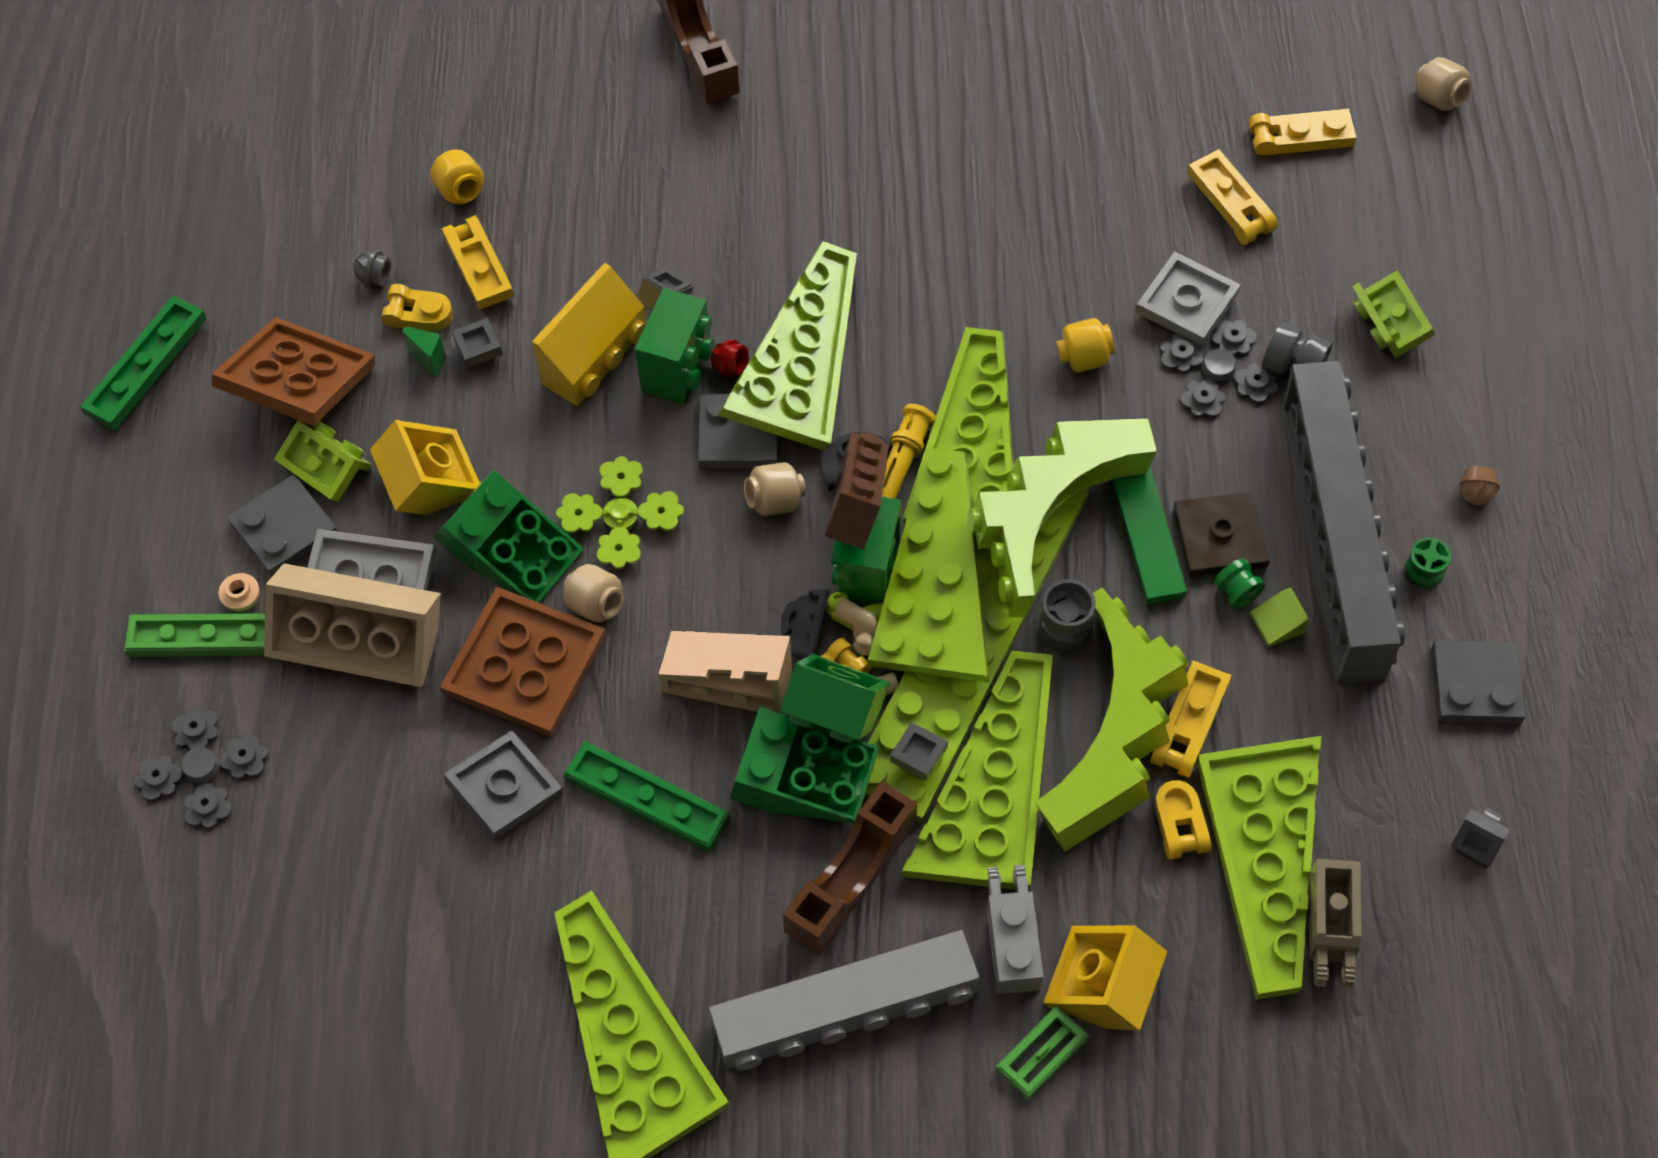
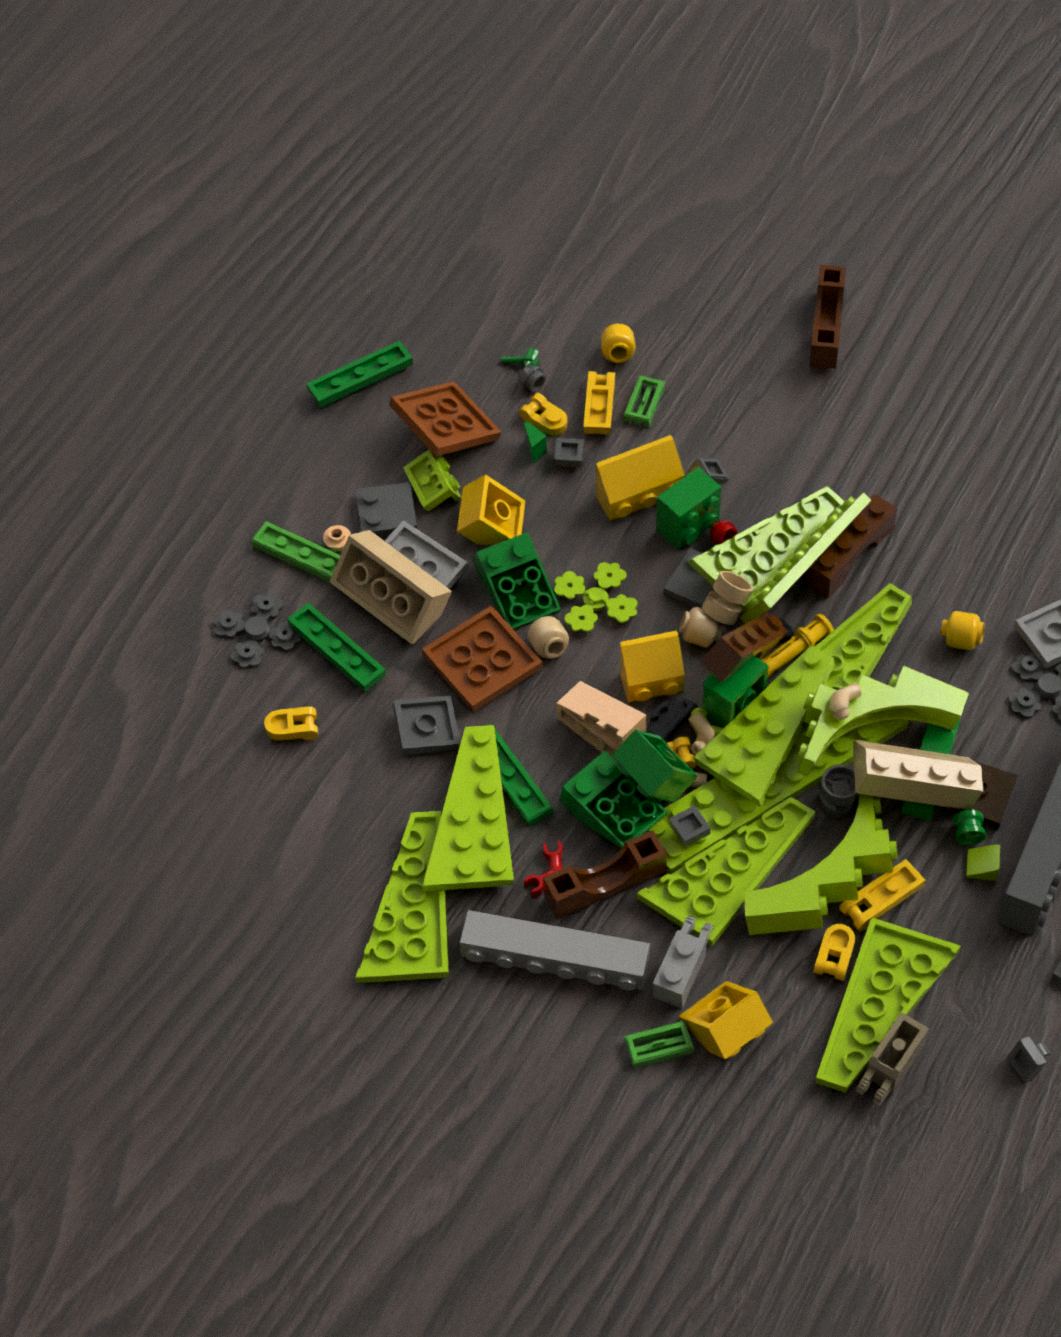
camera: 30 degrees right, 5 degrees down
none -> yellow plate [264,707,318,741]
none -> green plate [287,602,386,692]
none -> lime wing [422,725,514,892]
none -> green hand [501,348,540,367]
none -> red arm [524,840,563,898]
none -> yellow slope [620,630,685,702]
none -> bright green tile [623,375,665,427]
none -> tan wheel [702,571,753,625]
none -> lime plate [739,492,871,624]
none -> reddish brown arch [805,494,897,599]
none -> tan arm [829,683,861,720]
none -> tan slope [853,740,983,810]

